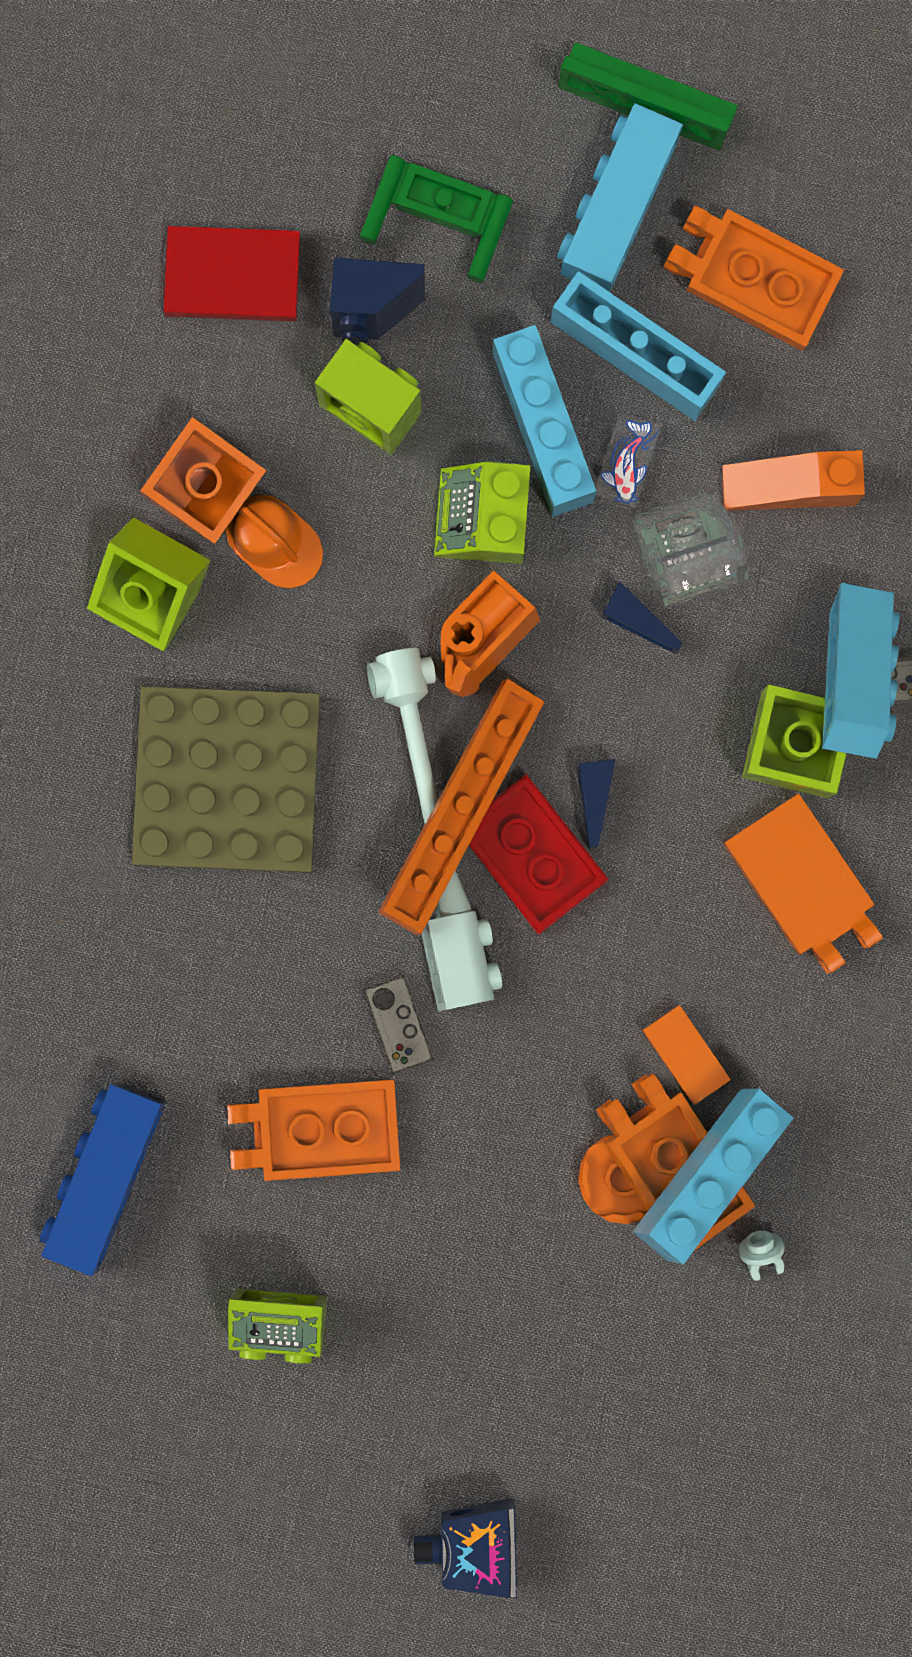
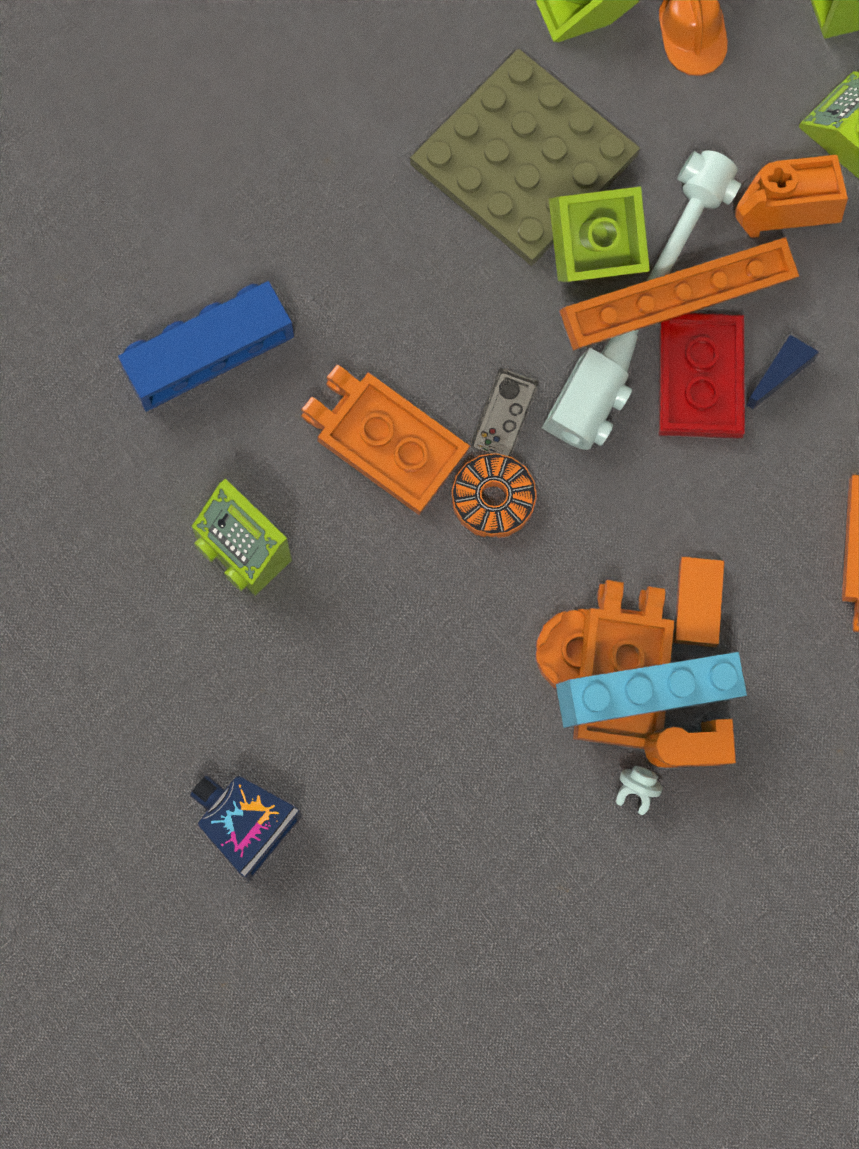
camera: 40 degrees right, 10 degrees down
none -> tile [451,453,537,538]
none -> lime brick [549,187,650,282]
none -> orange leg [644,719,736,768]

